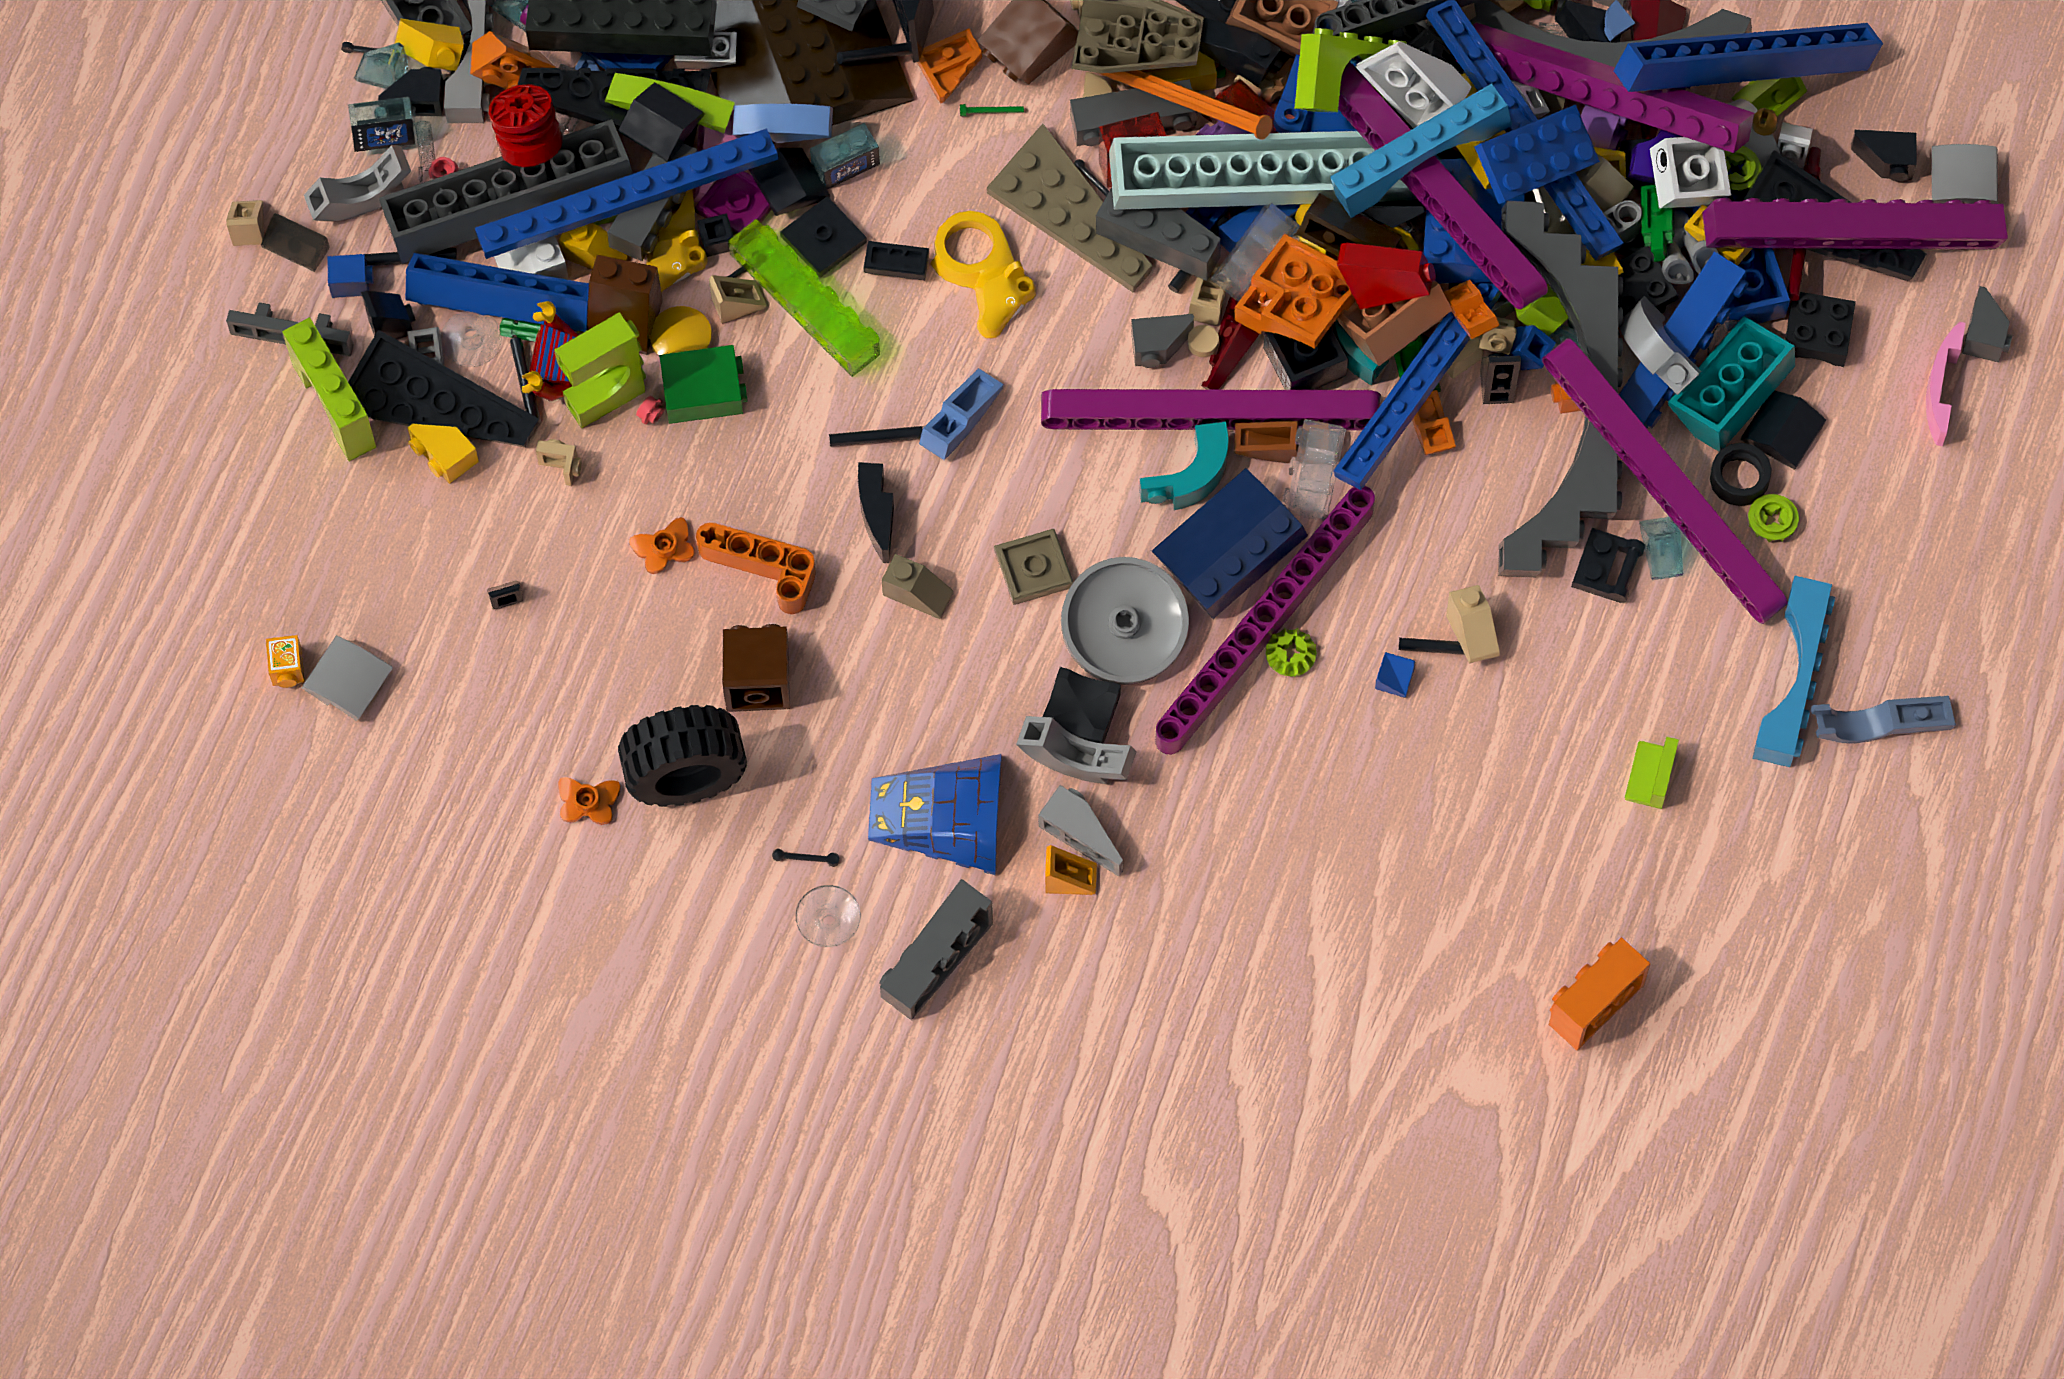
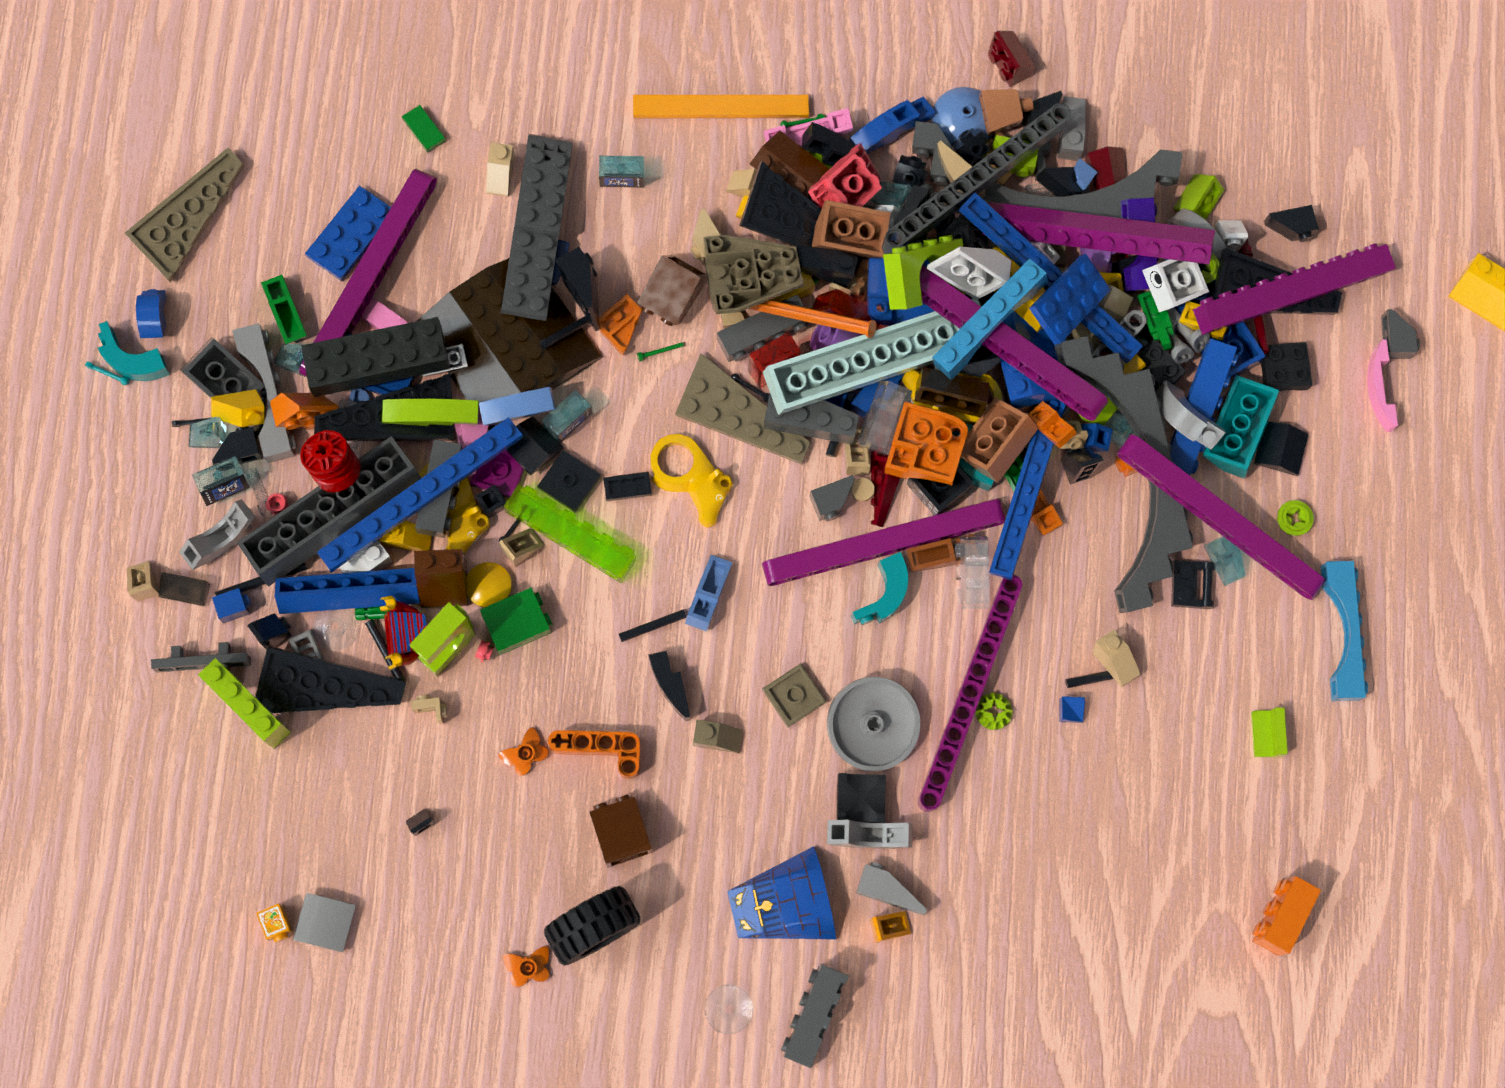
camera: 25 degrees left, 10 degrees up
yellow slope [407,424,479,484] -> none
black slope [619,82,705,162] -> none
black hinge [772,849,840,867] -> none
dark blue slope [1152,468,1308,619] -> none
red slope [1337,243,1436,310] -> none
blue brick [1614,23,1883,92] -> none
black tyre [1710,443,1772,506] -> none
pearl gold hinge [1752,108,1777,136] -> none
sand blue piece [1811,696,1956,743] -> none
light grey slope [1932,144,1998,204] -> none

